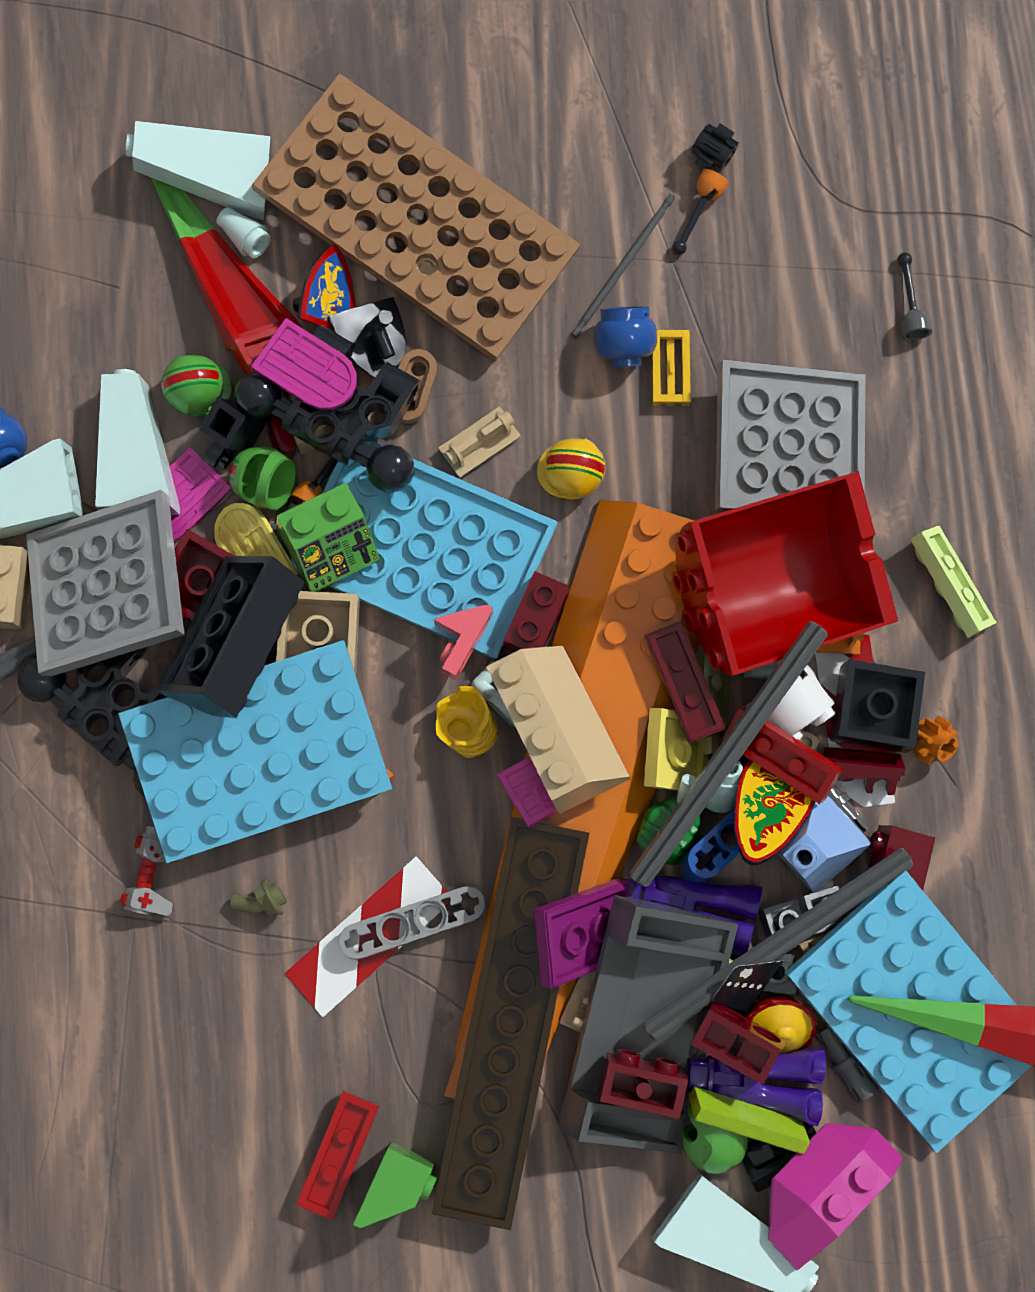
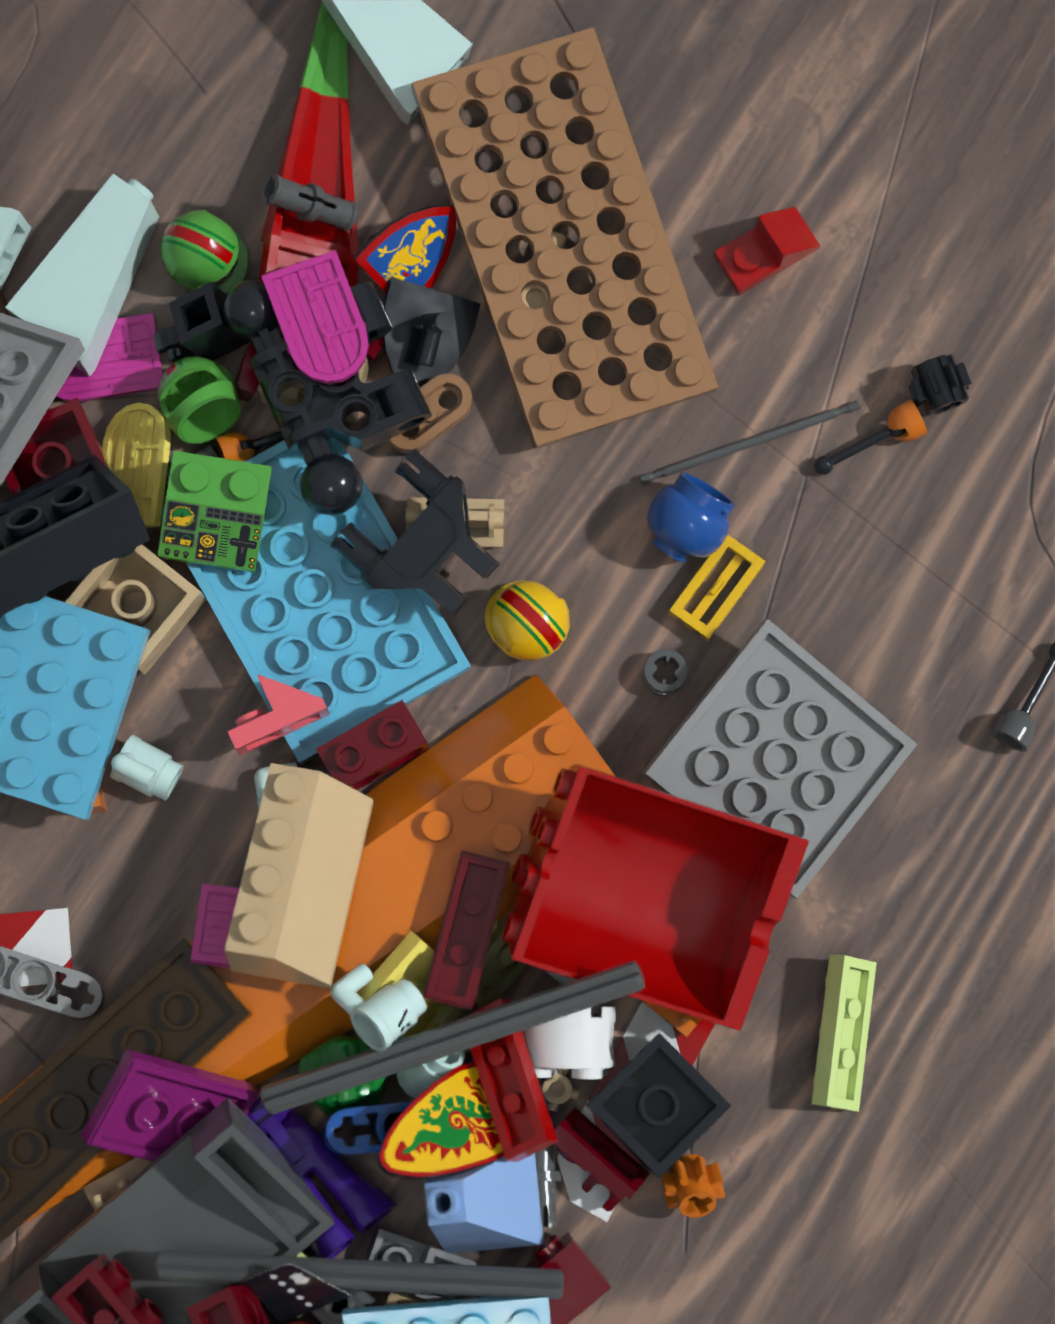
camera: 40 degrees right, 0 degrees up
light aqua cone [216,207,271,258] -> none
yellow hair [435,686,498,758] -> none
none -> light aqua piece [110,735,184,801]
none -> dark grey pin [261,173,358,232]
none -> black connector [330,448,500,615]
none -> light aqua piece [330,963,426,1052]
none -> dark grey bush [643,649,688,697]
none -> red slope [713,207,820,296]

